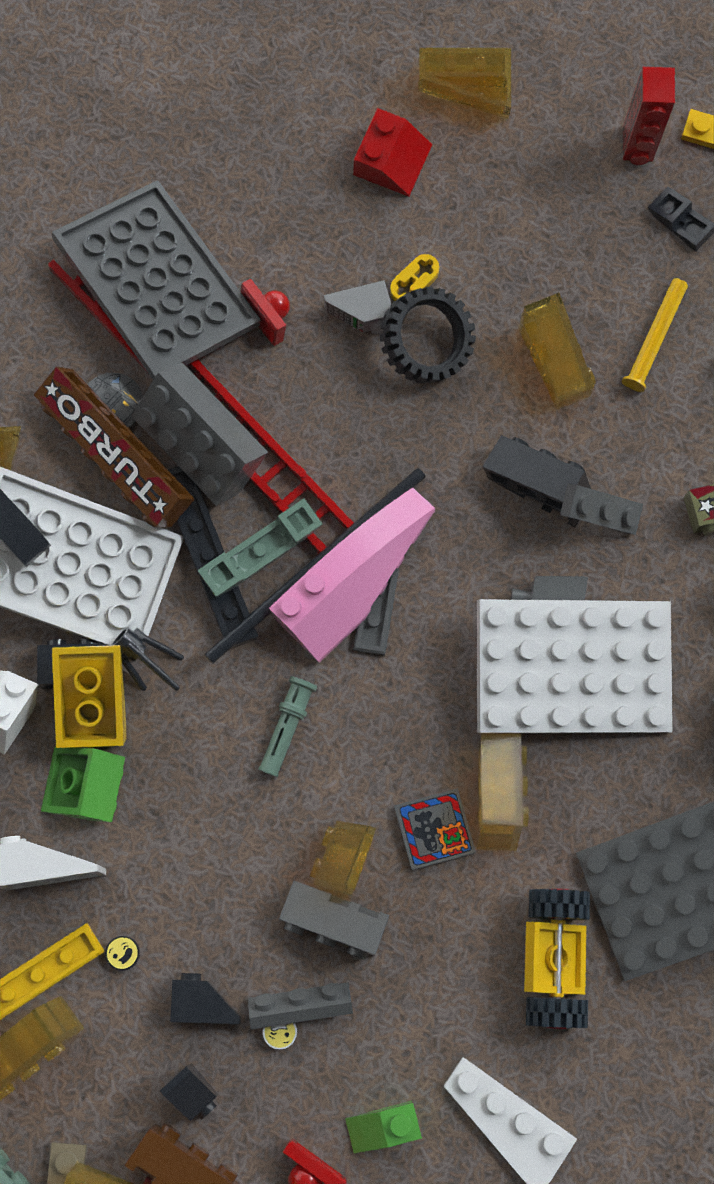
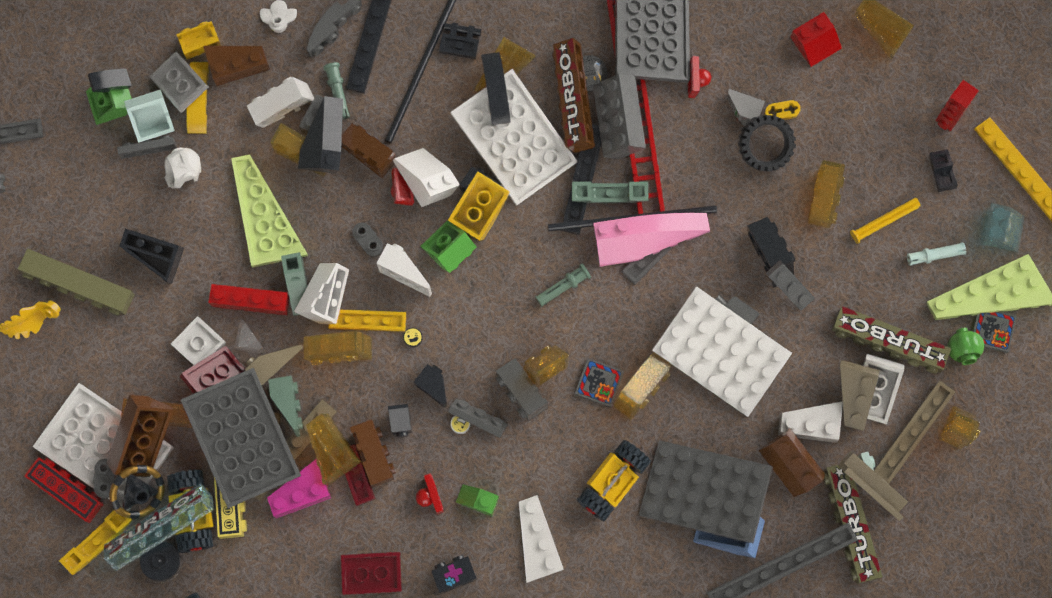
camera: 40 degrees right, 0 degrees up
black plant [111,627,184,691] -> none

